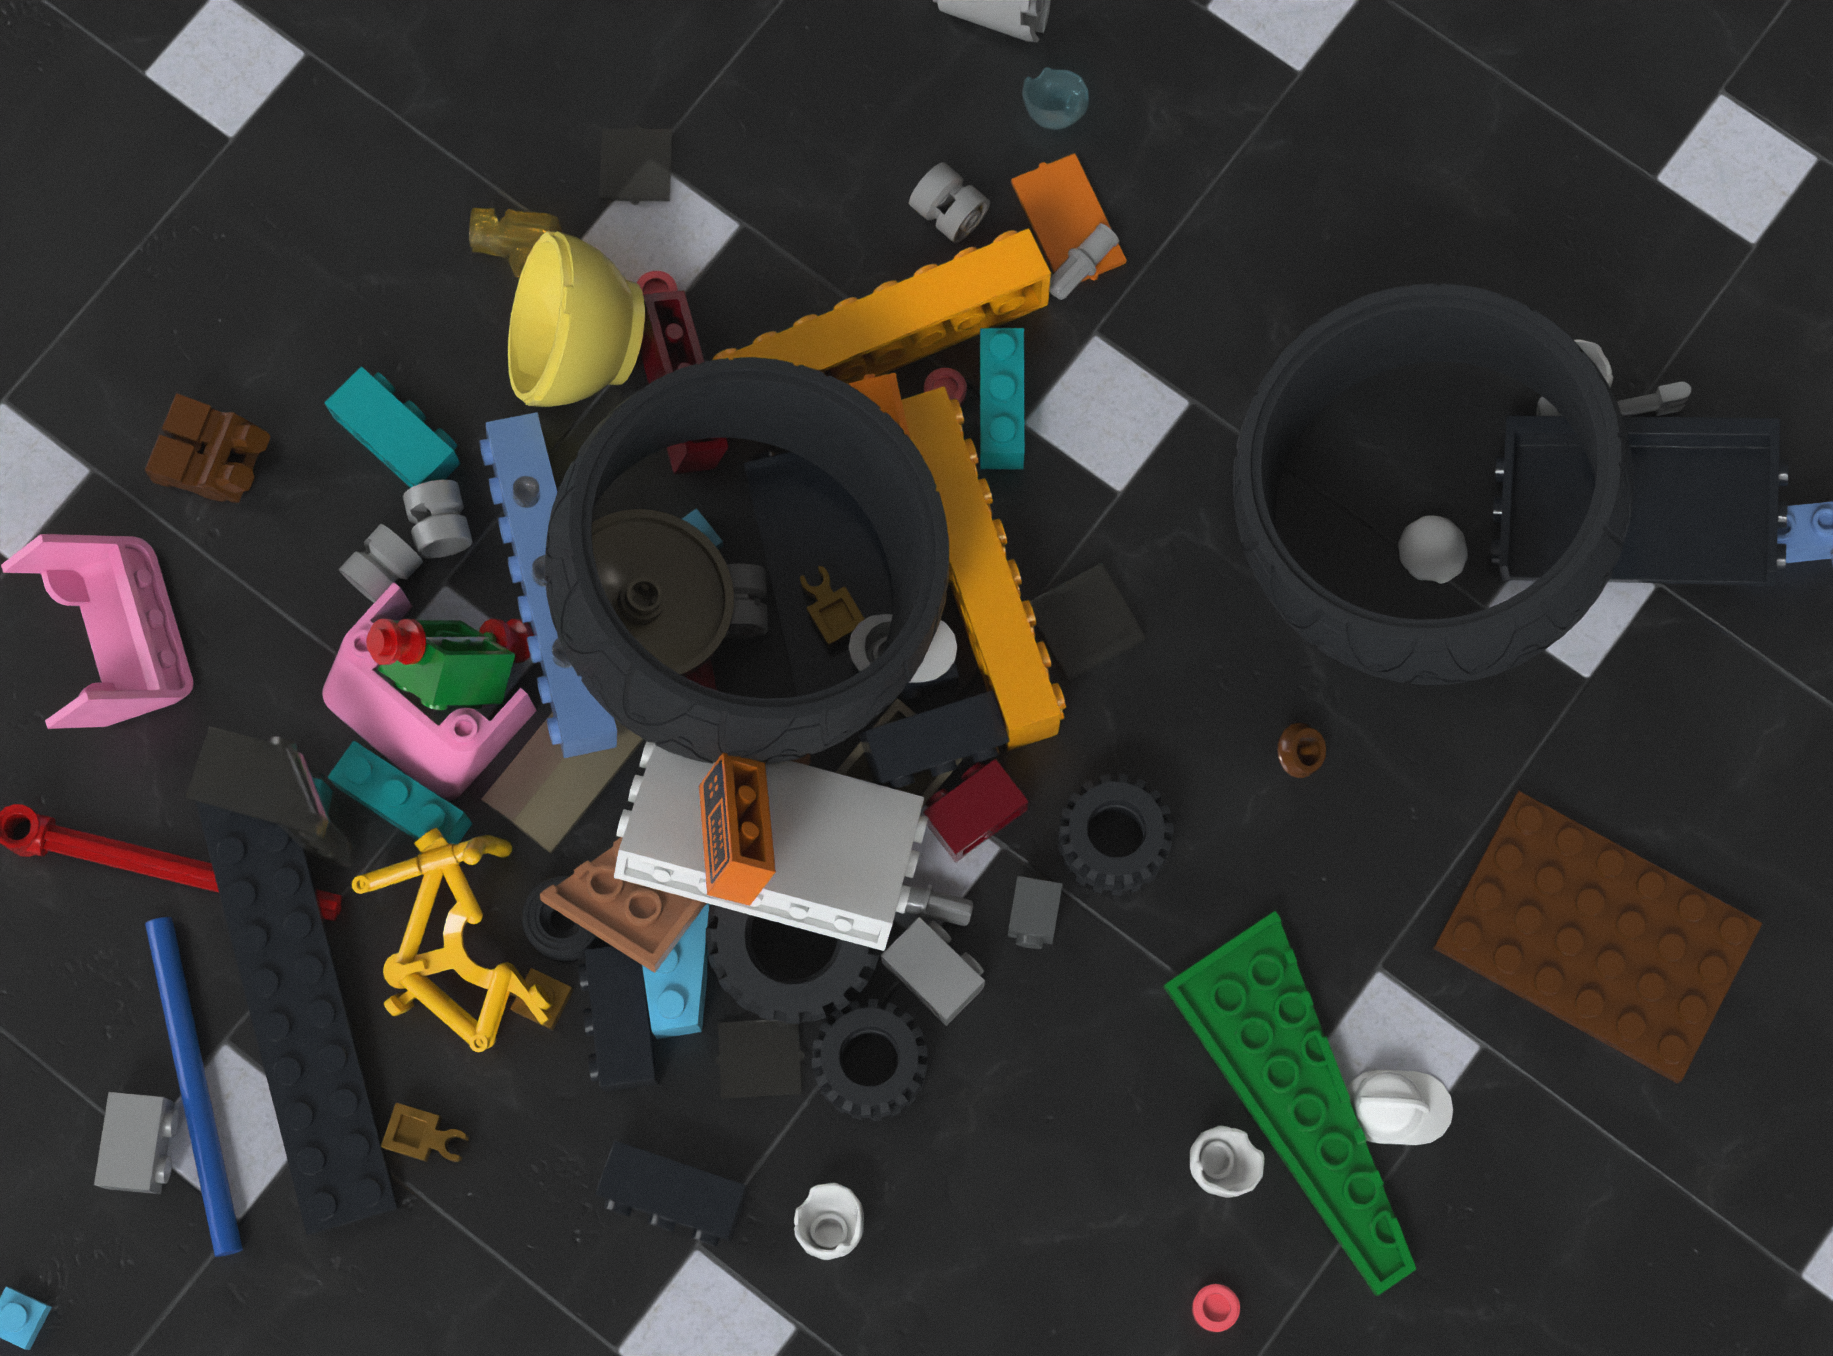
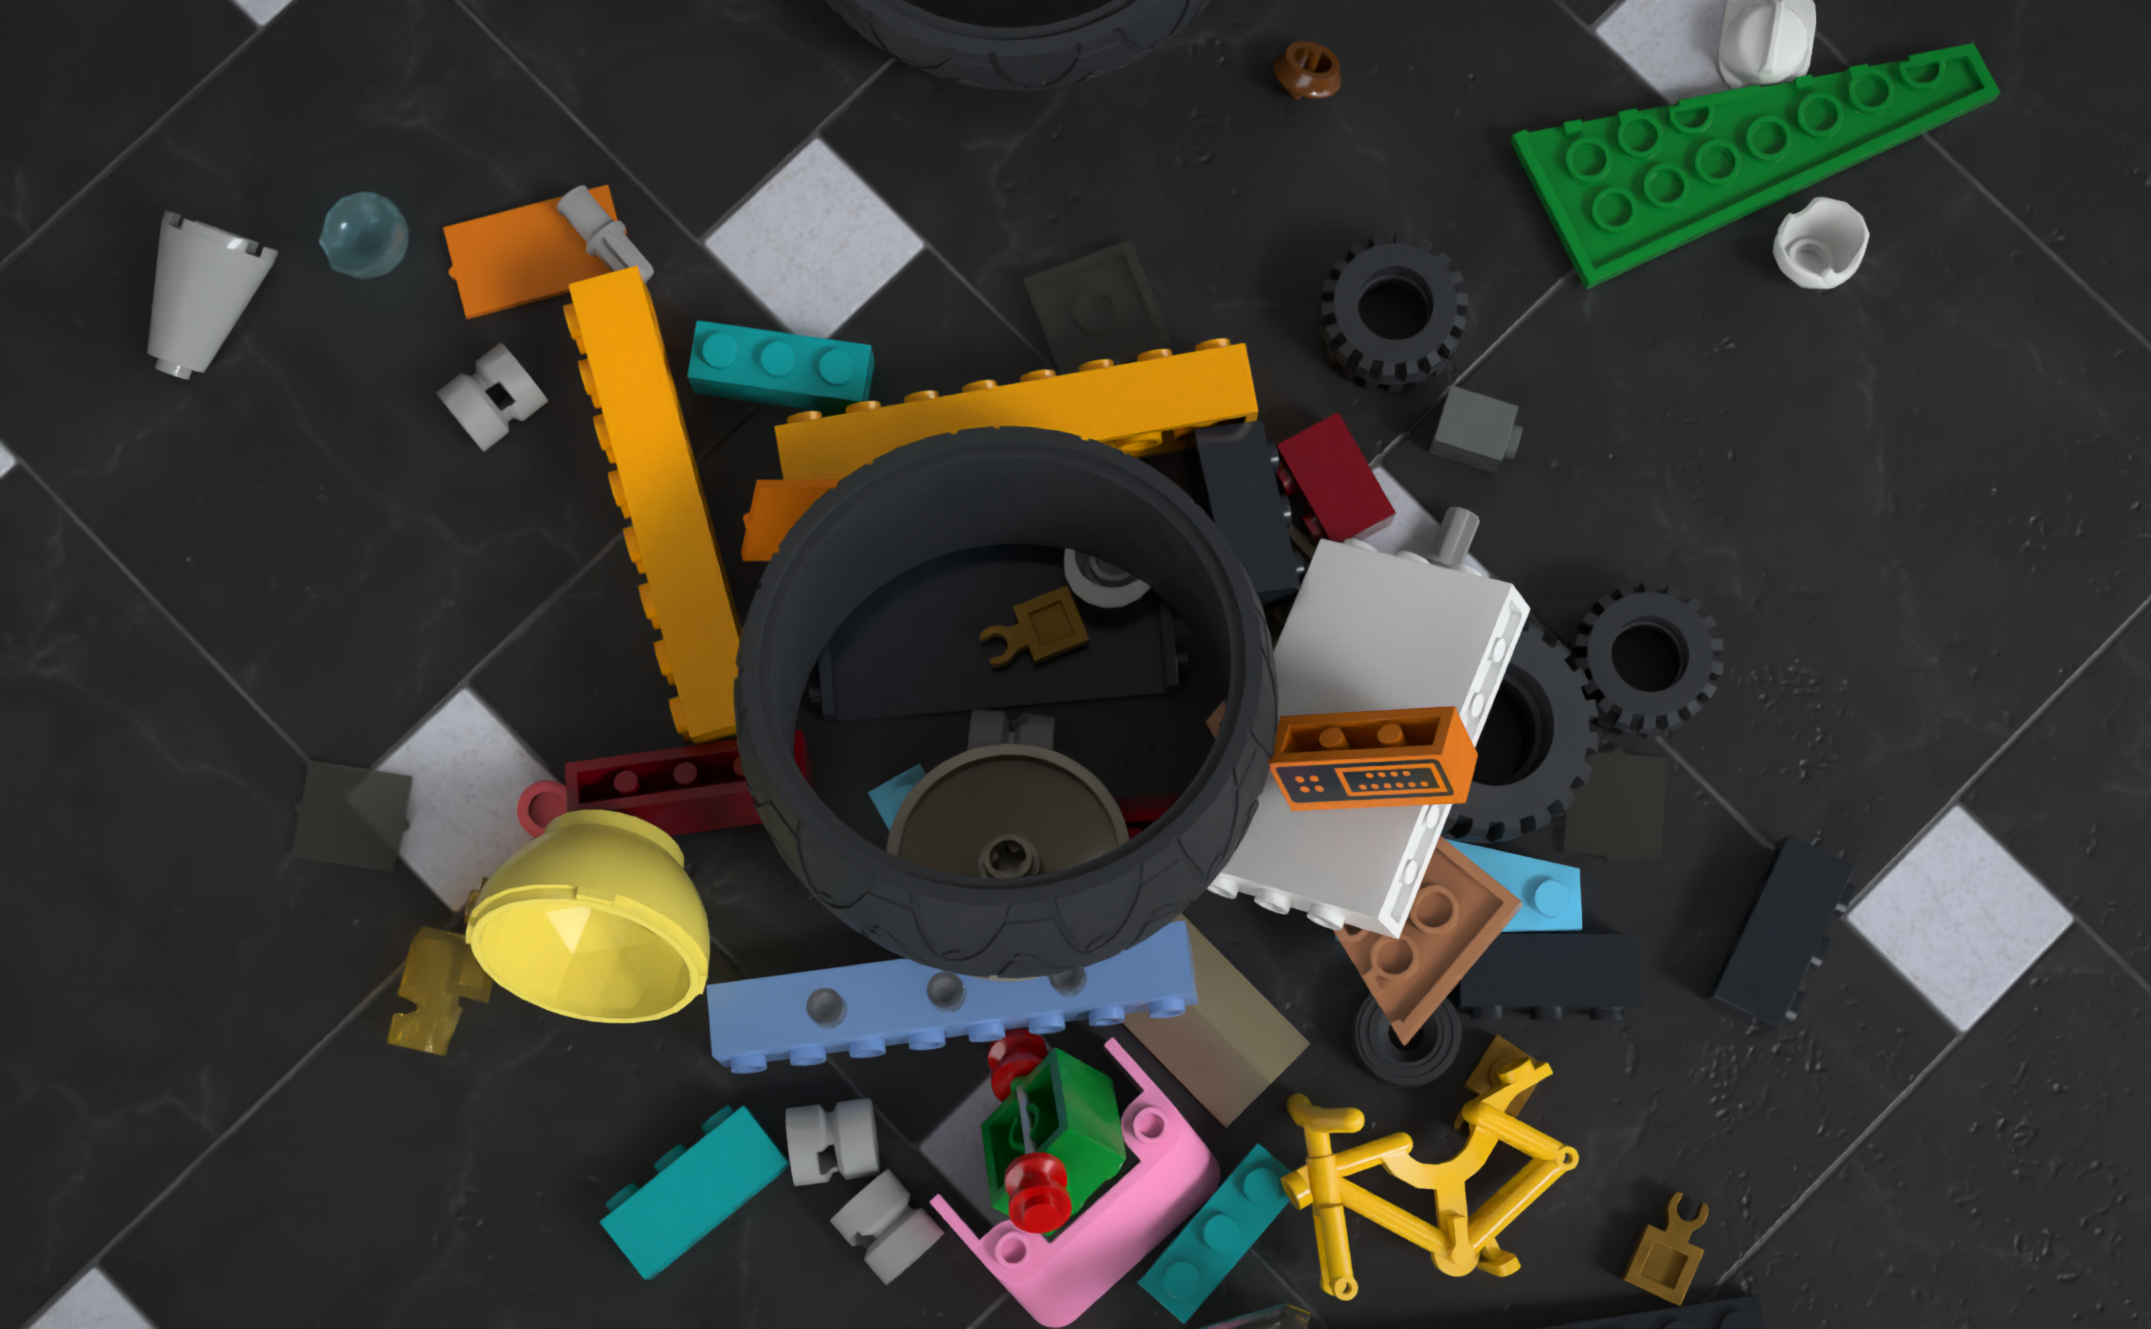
camera: 85 degrees left, 5 degrees up
white hair [794,1182,864,1260] -> none
light grey brick [881,917,985,1026] -> none
coral tile [924,368,967,407] -> none
coral tile [1192,1284,1240,1332] -> none

